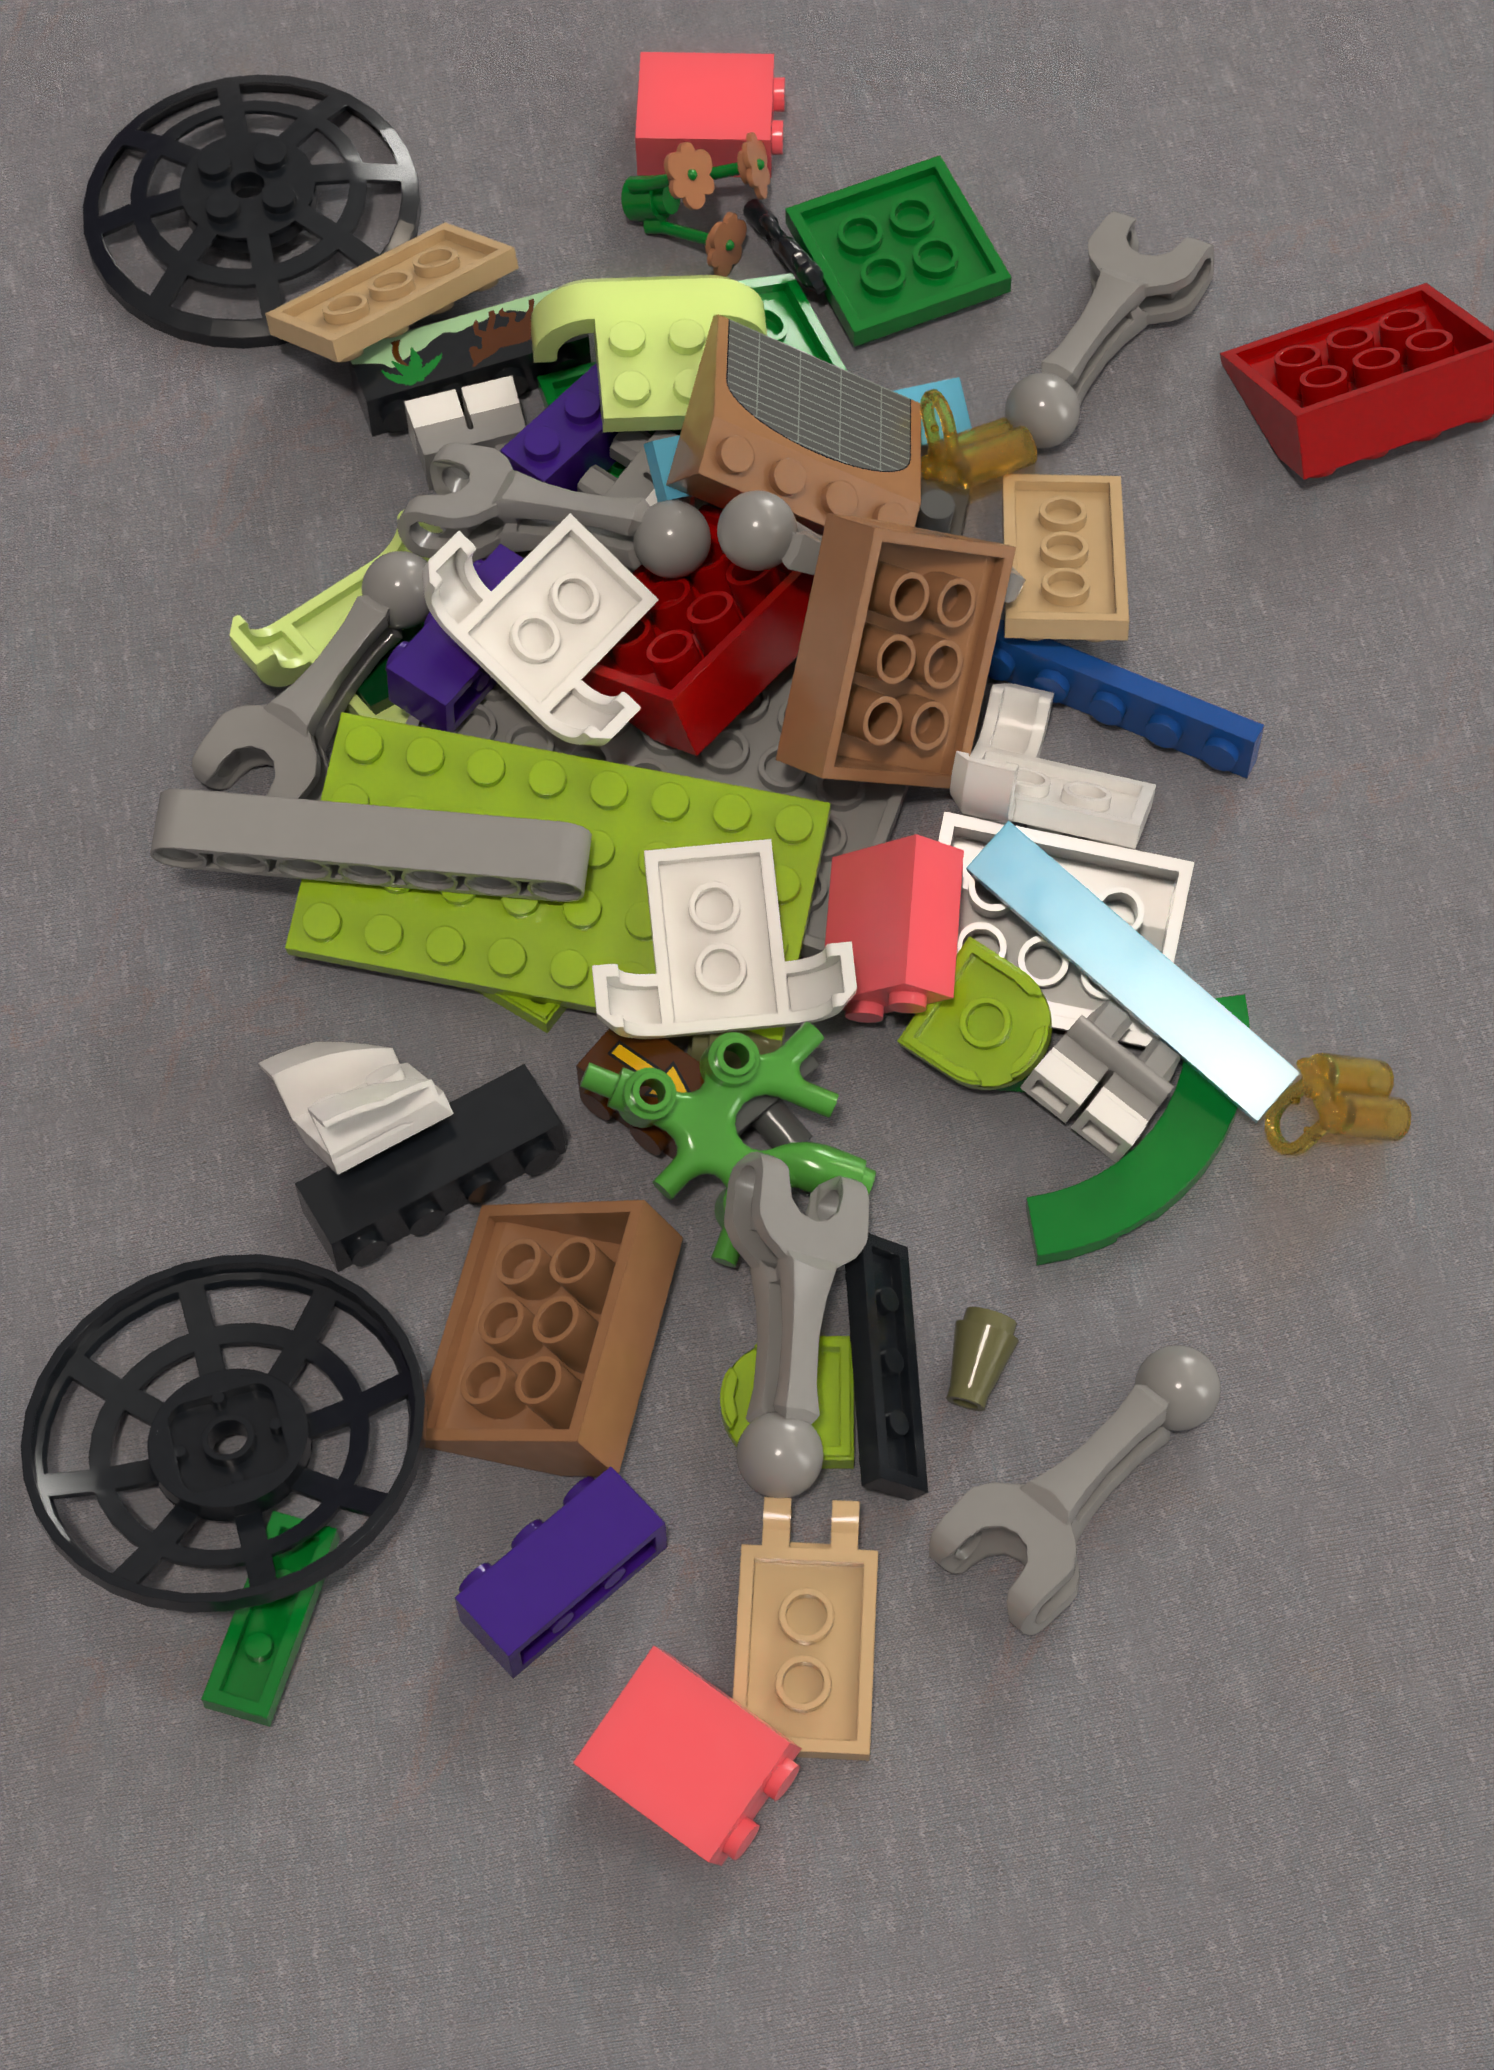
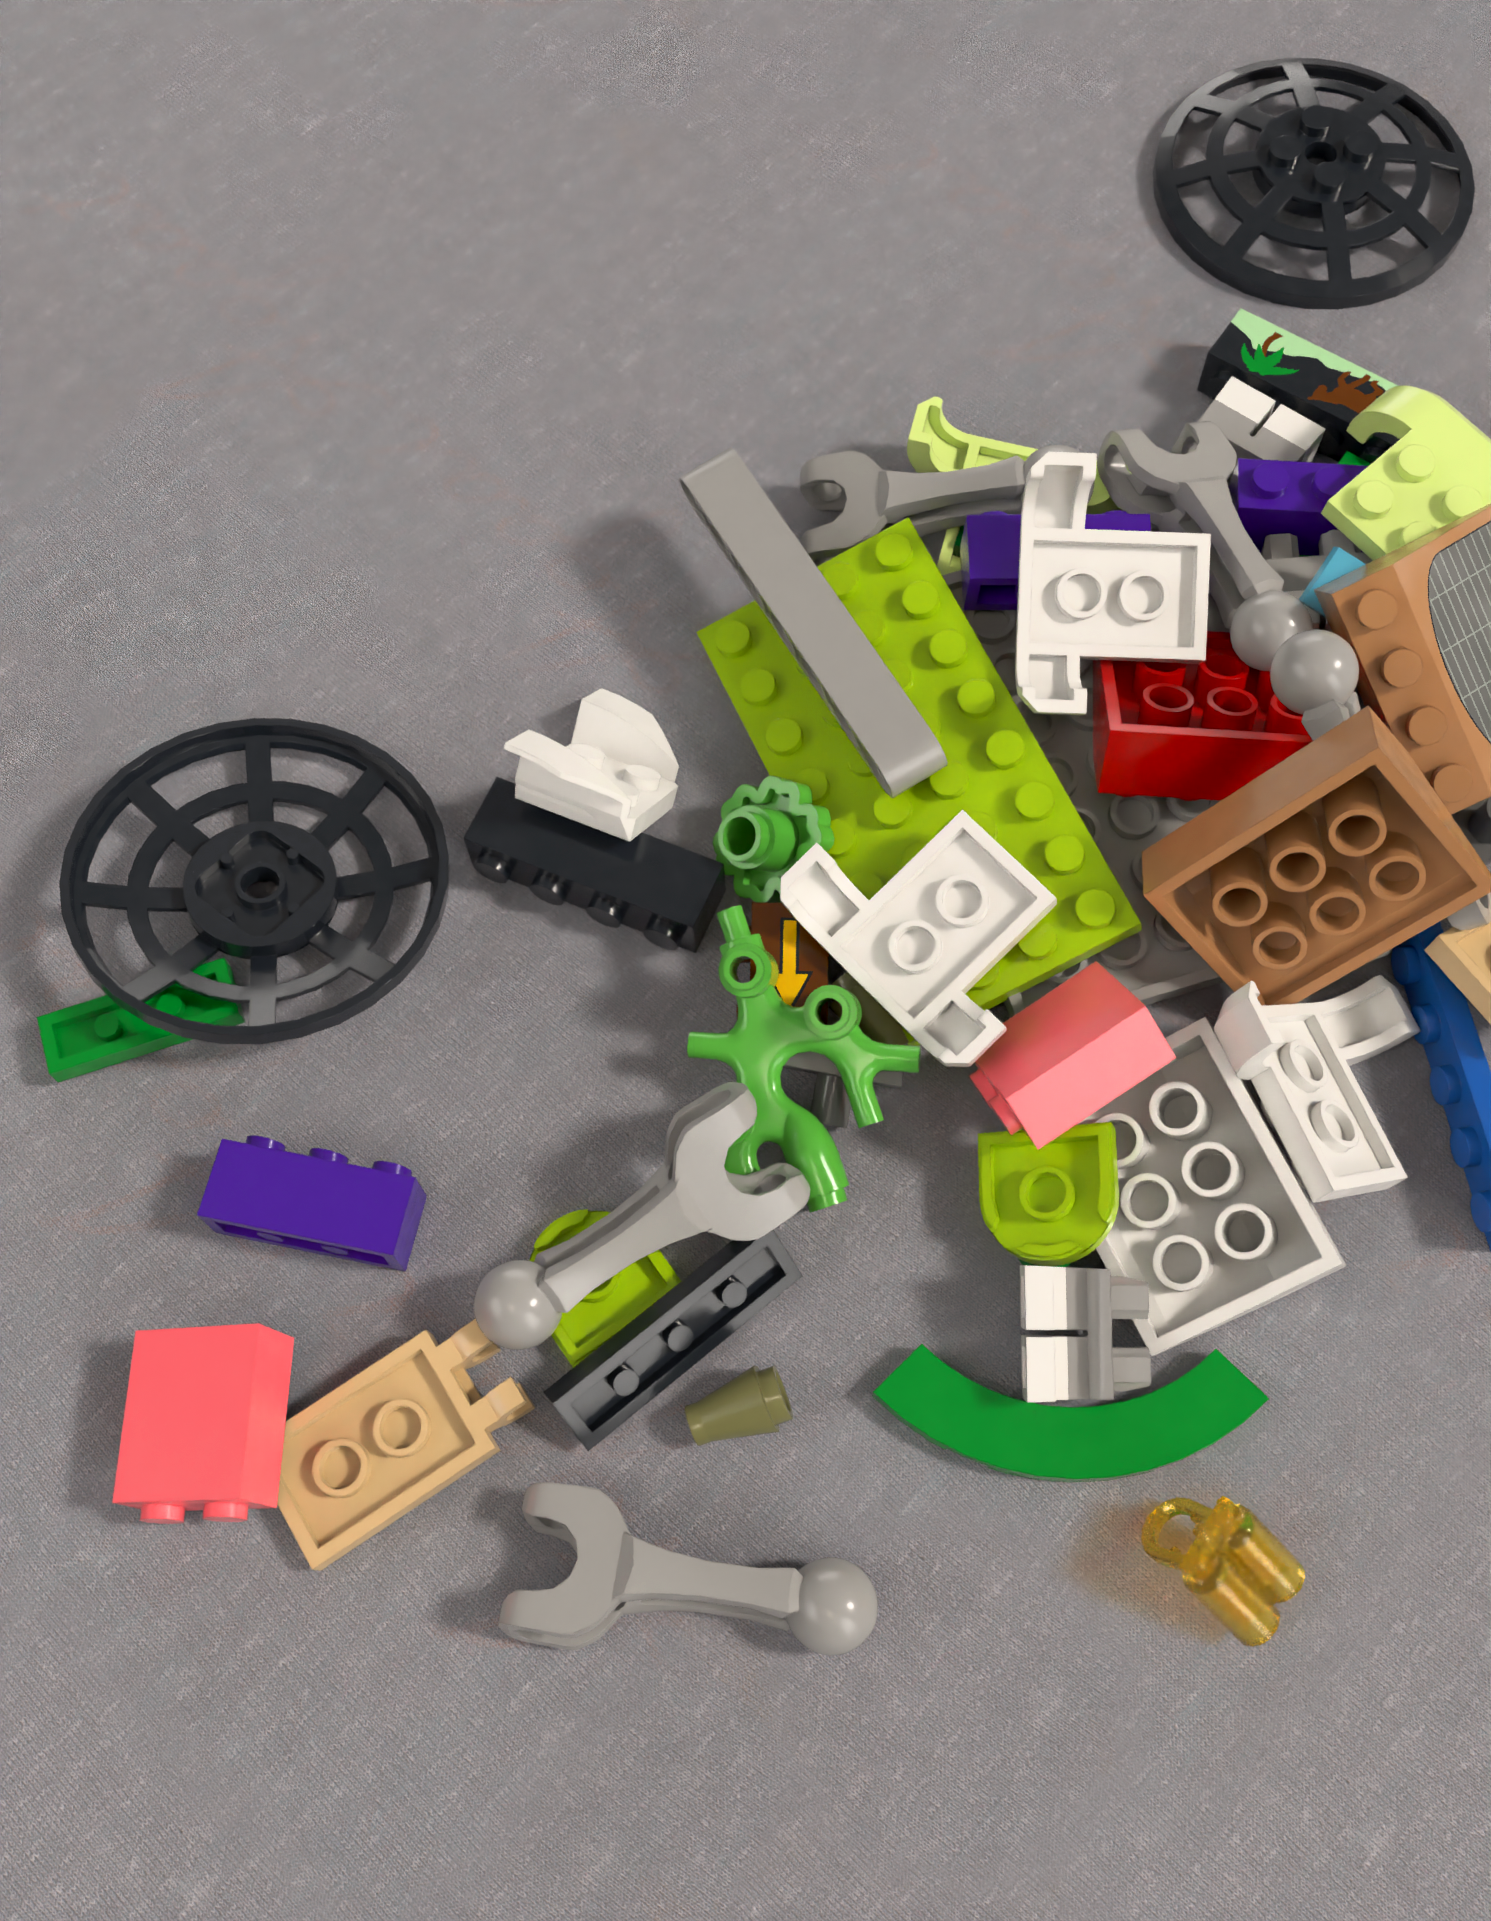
camera: 55 degrees right, 5 degrees up
tan plate [265,222,519,362] -> none
medium nougat slope [425,1200,683,1477] -> none
tile [966,820,1300,1124] -> none
none -> bright green plant [713,776,835,903]

